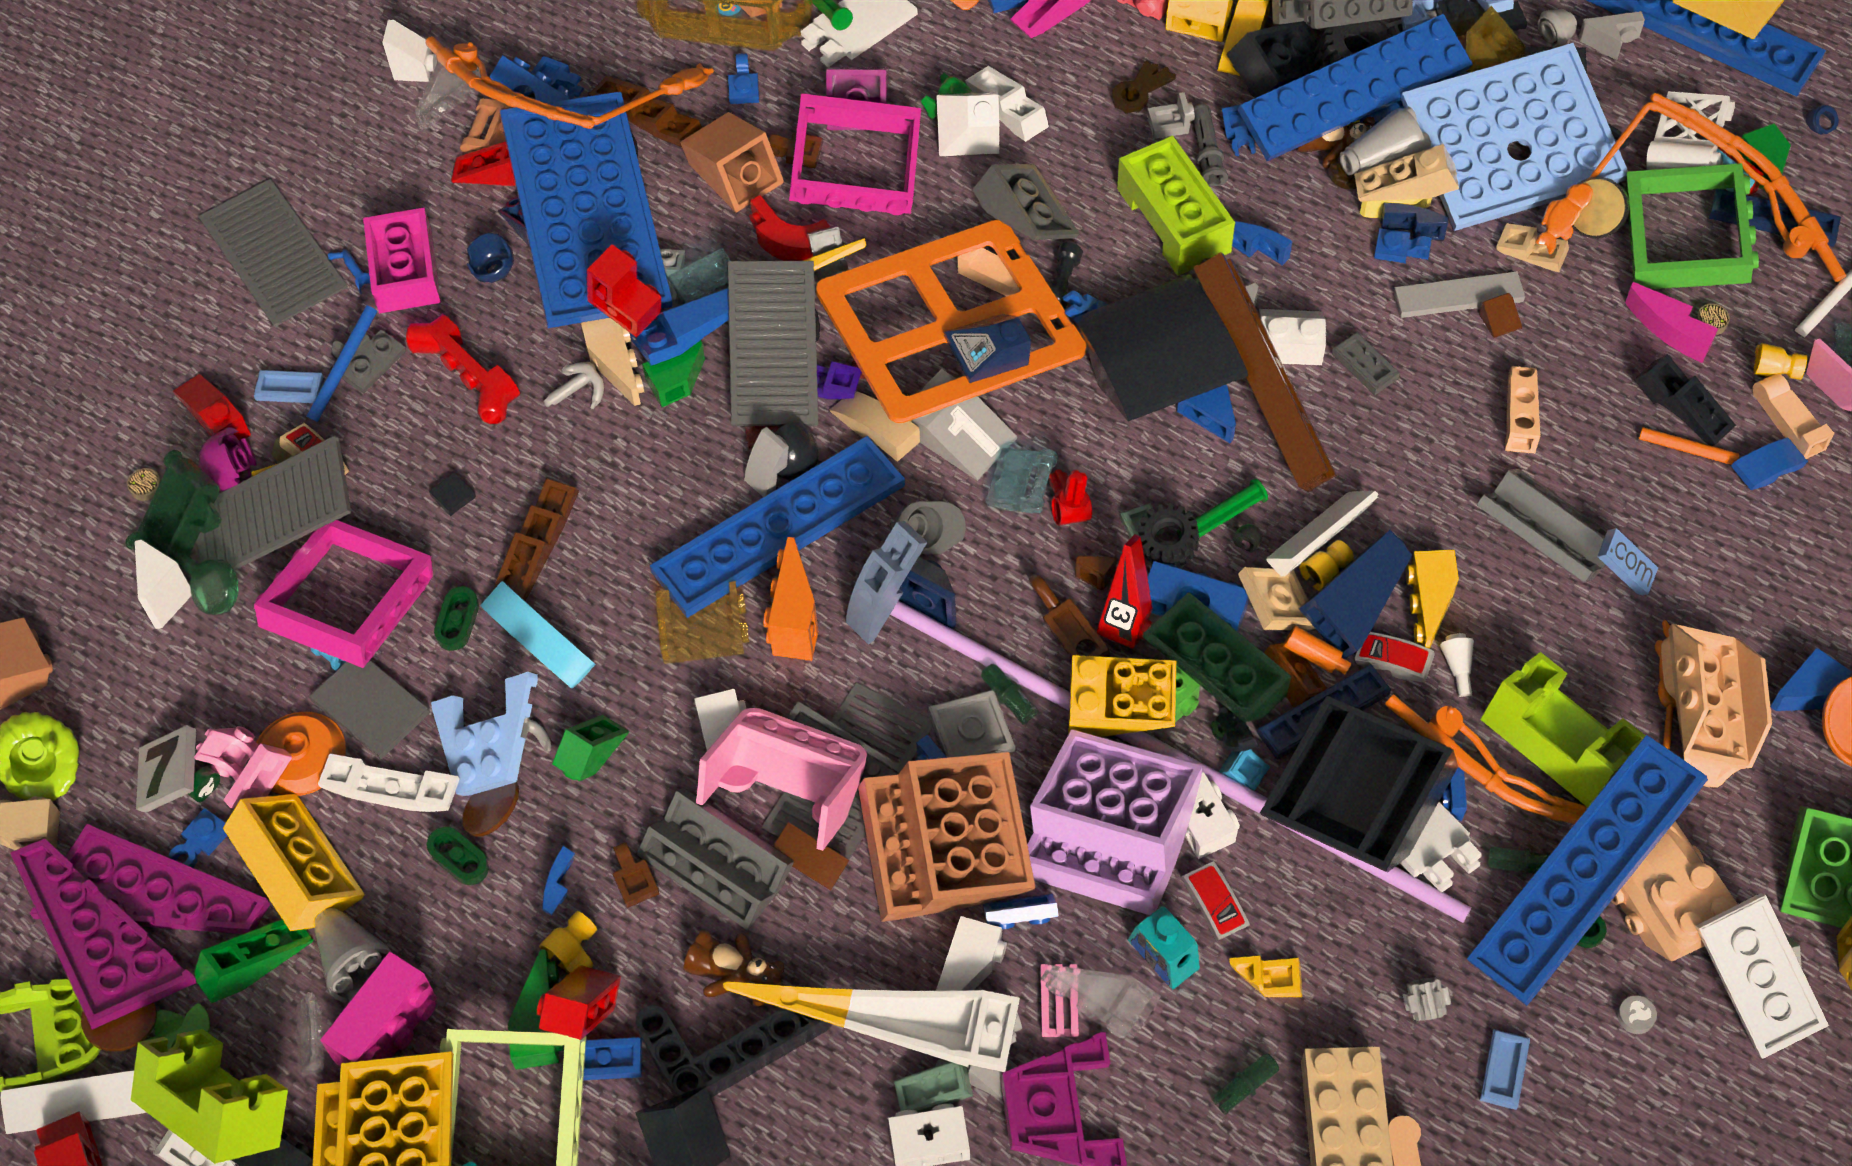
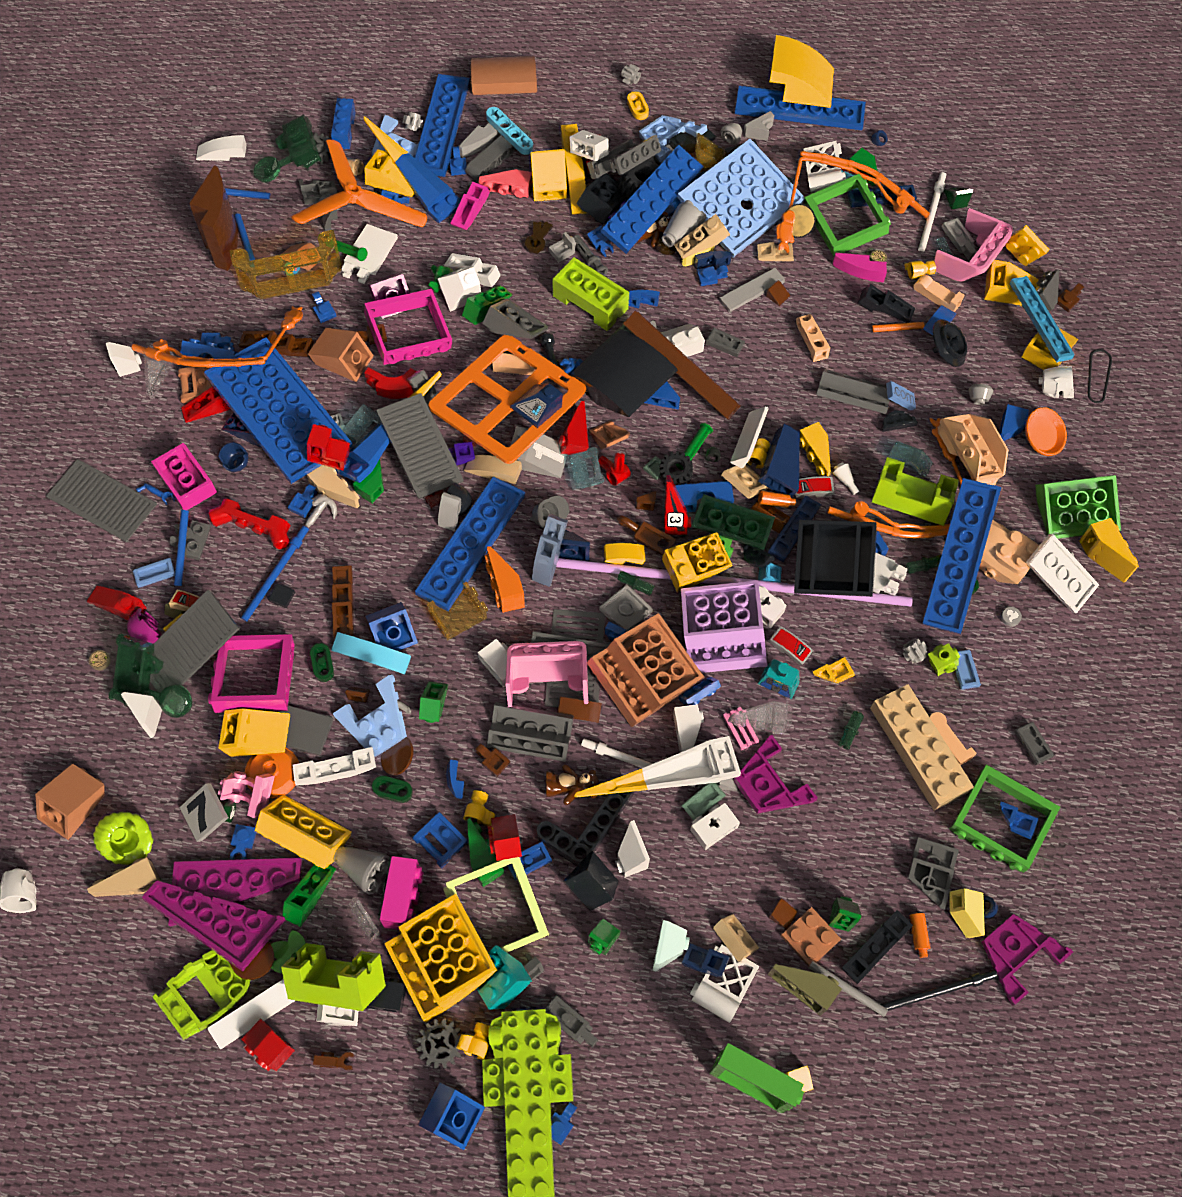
camera: 30 degrees left, 5 degrees up
none -> yellow slope [218,709,290,757]
none -> blue bar [241,526,309,622]
none -> blue plate [288,484,317,518]
none -> reddish brown slope [345,687,370,703]
none -> blue slope [365,602,418,651]
none -> blue plate [413,812,468,868]
none -> green slope [462,285,513,325]
none -> red slope [559,401,589,456]
none -> white bar [581,738,696,787]
none -> nougat slope [589,421,630,449]
none -> yellow slope [604,543,645,565]
none -> white slope [615,820,650,877]
none -> black plate [882,411,918,432]
none -> clear light blue slope [889,442,933,477]
none -> lime brick [928,643,960,676]
none -> black piece [933,319,967,367]
none -> light grey cone [968,384,993,405]

